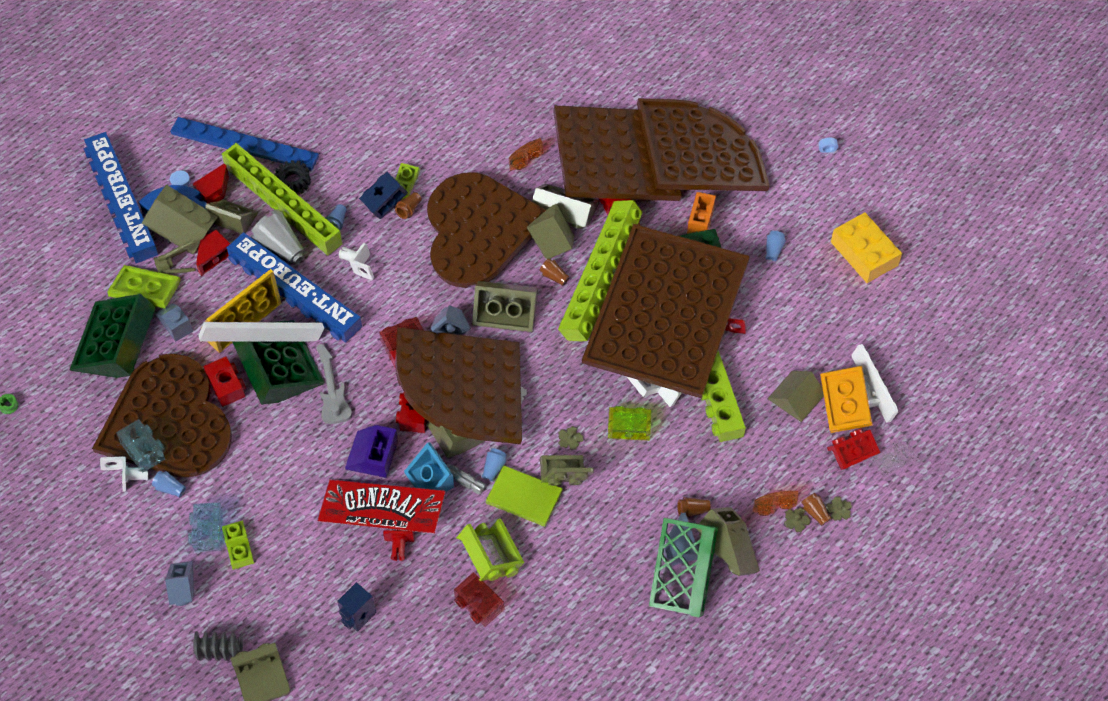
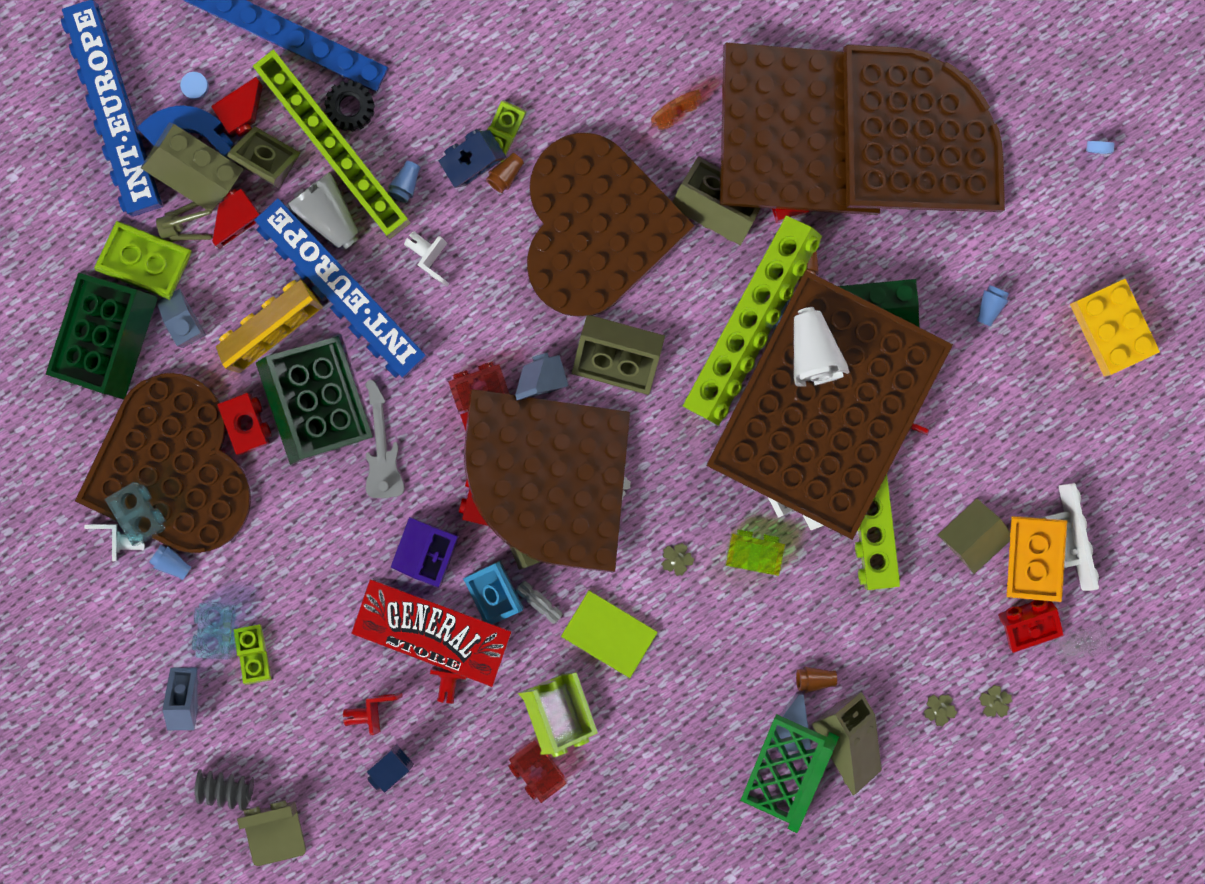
camera: 10 degrees right, 30 degrees up
white tile [199,322,324,341] -> none
medium blue cone [482,448,507,482] -> none
olive slope [527,204,575,259] -> none
dark orange cone [539,258,570,286] -> none
olive bracket [540,455,594,486] -> none
orange brick [687,192,716,234] -> none
clear orange slope [752,491,798,516] -> none
dark orange cone [801,493,832,526] -> none
none -> red bracket [343,693,403,735]
none -> white cone [794,307,849,386]

